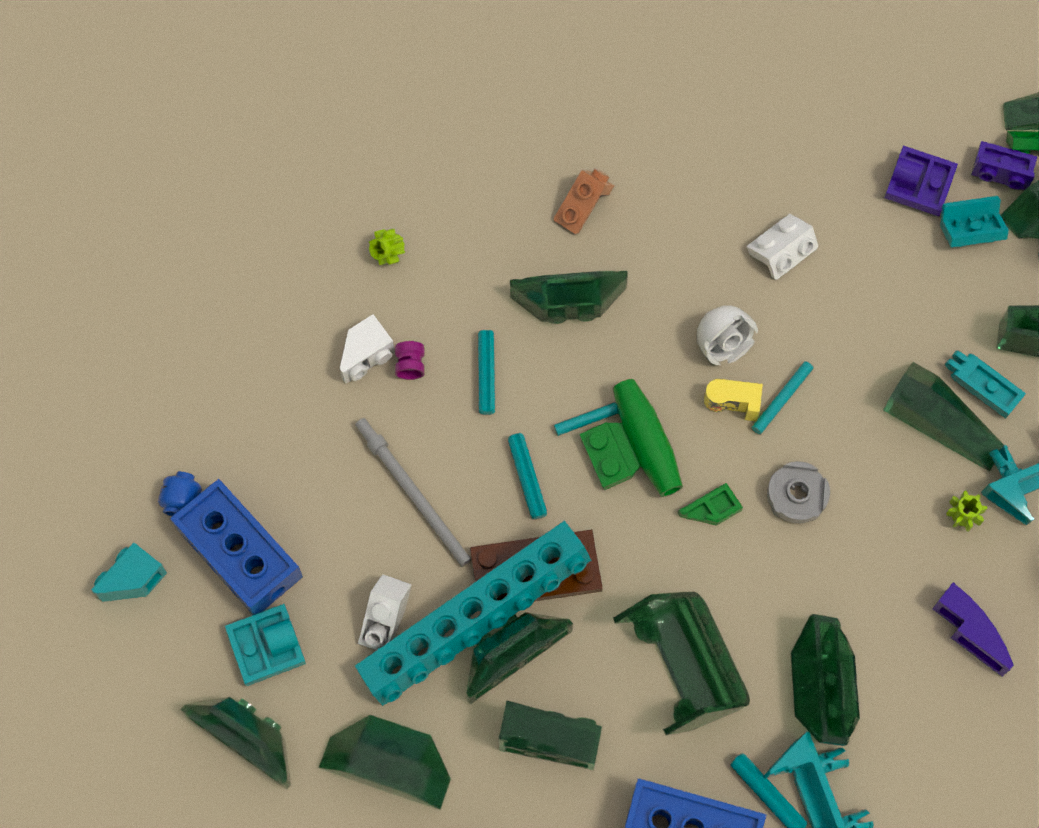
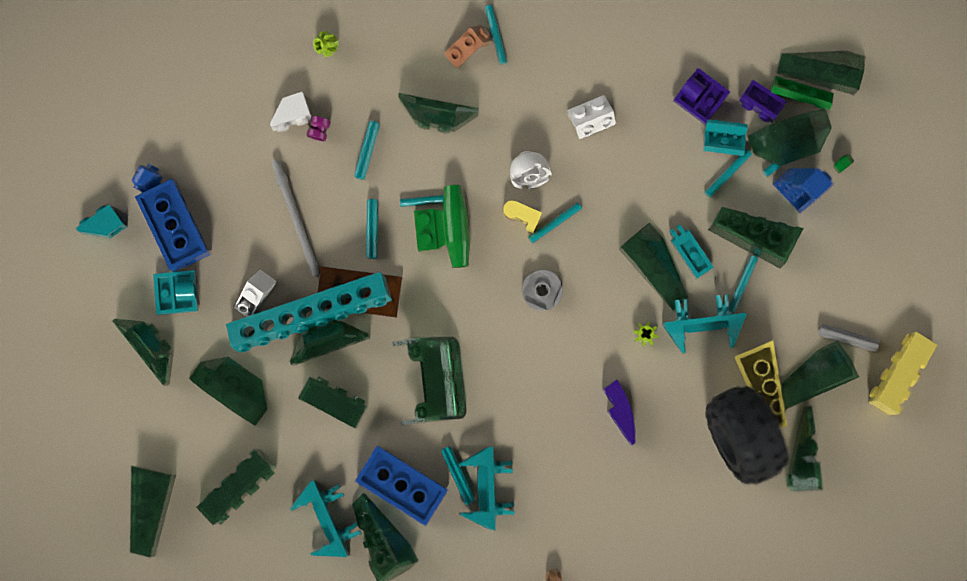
camera: 20 degrees right, 15 degrees up
green tile [678,483,743,526] -> none
clear green wedge [791,614,860,746] -> none
none -> teal bar [485,5,507,65]
none -> teal bar [704,149,752,198]

